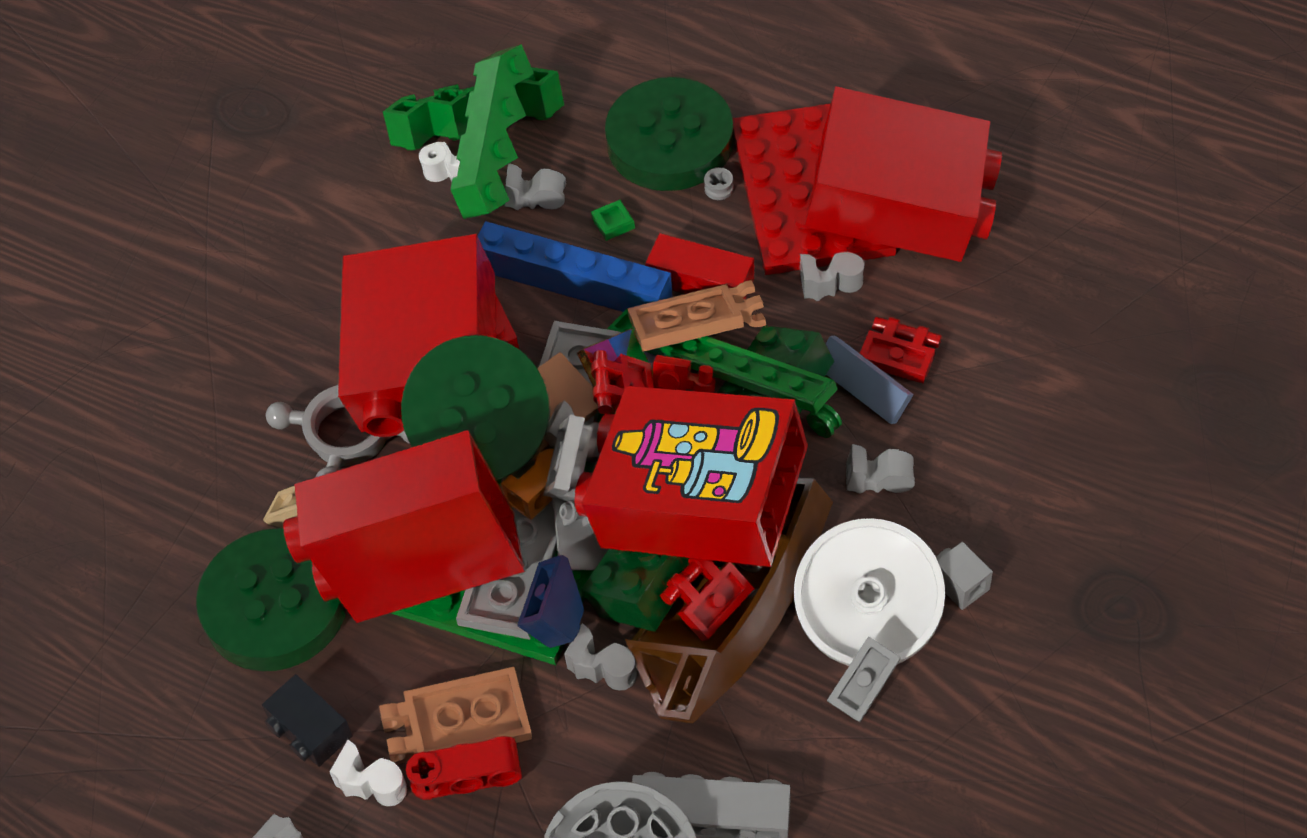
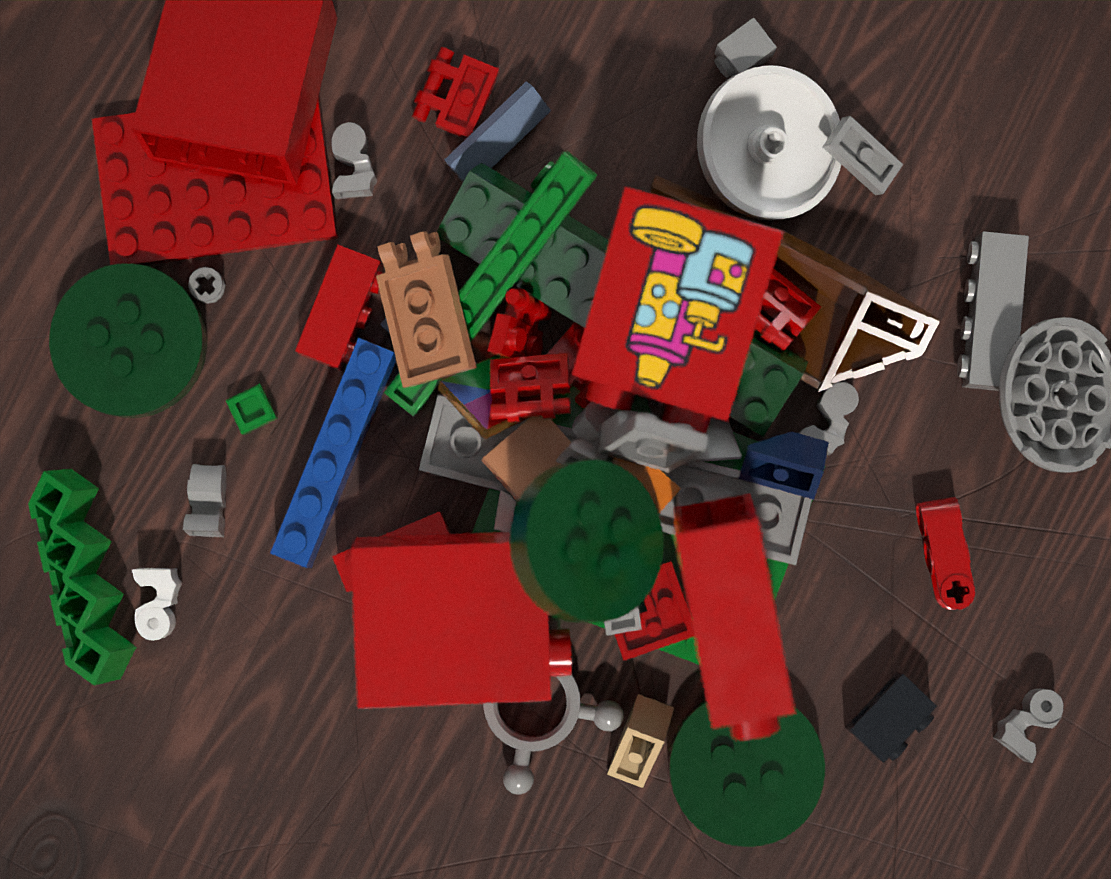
camera: 90 degrees left, 30 degrees up
white leg [330,740,407,806] -> none
nougat tile [379,667,532,765] -> none
green brick [450,44,534,219] -> none
light grey leg [846,444,915,494] -> none

